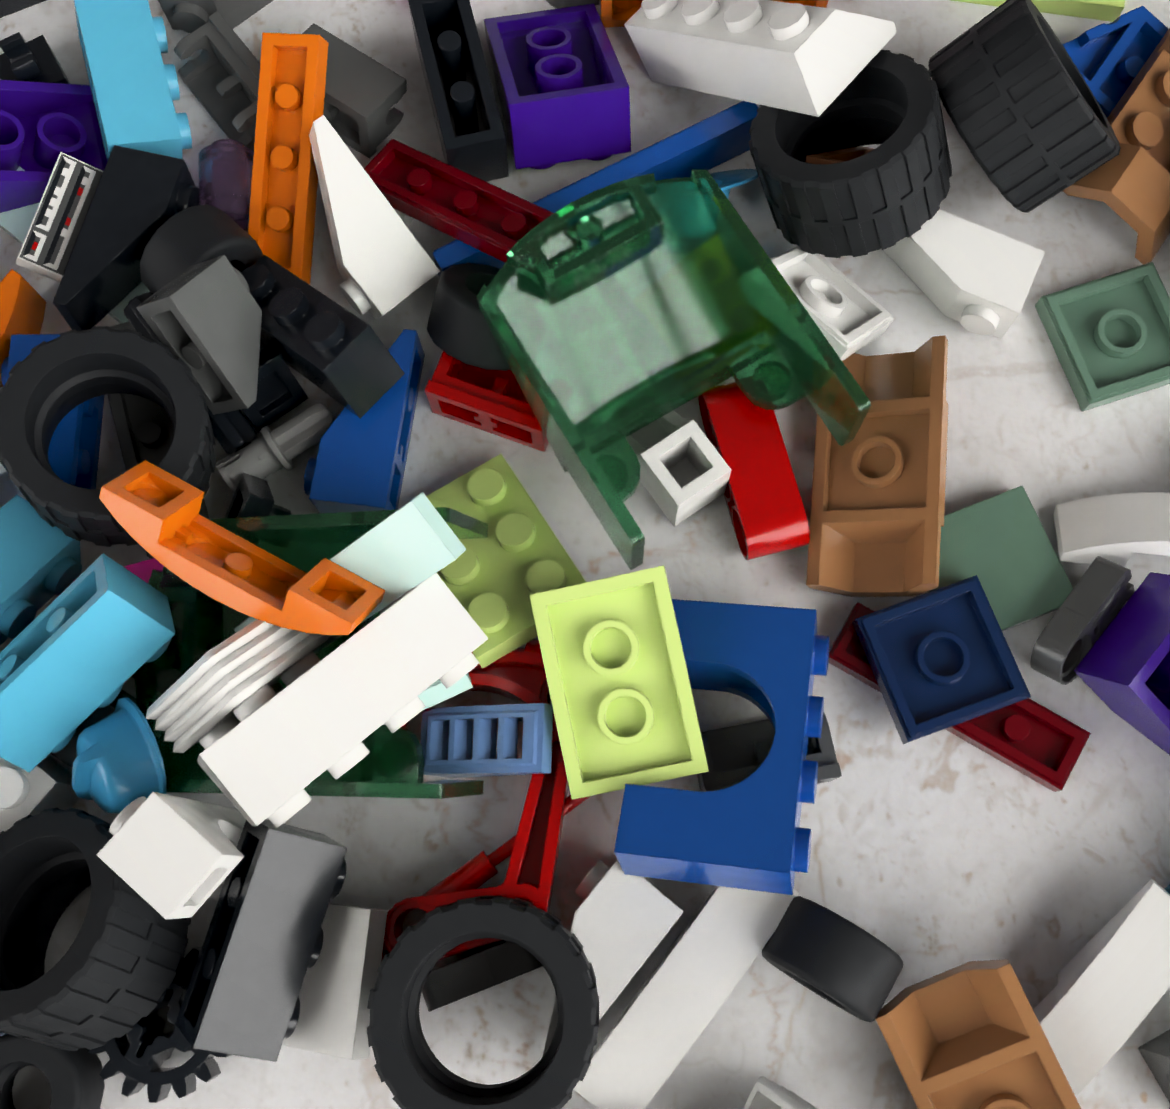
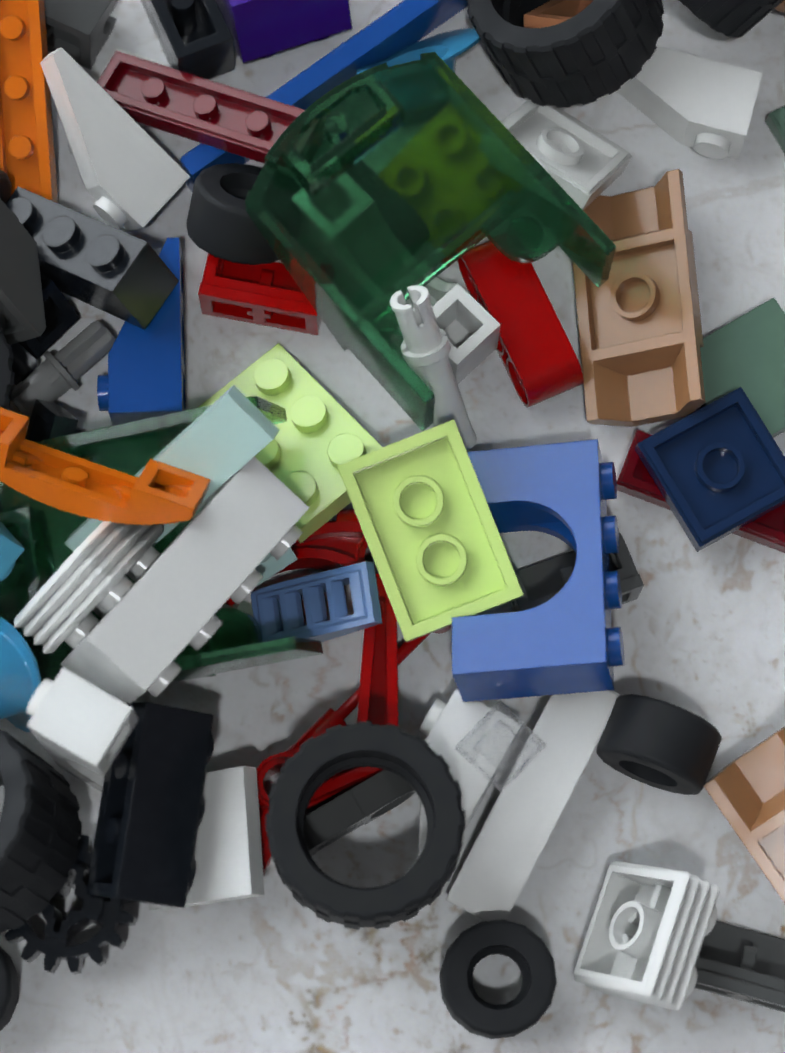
camera: 15 degrees left, 0 degrees up
none -> white pin [390,285,477,451]
none -> clear tile [455,700,546,793]

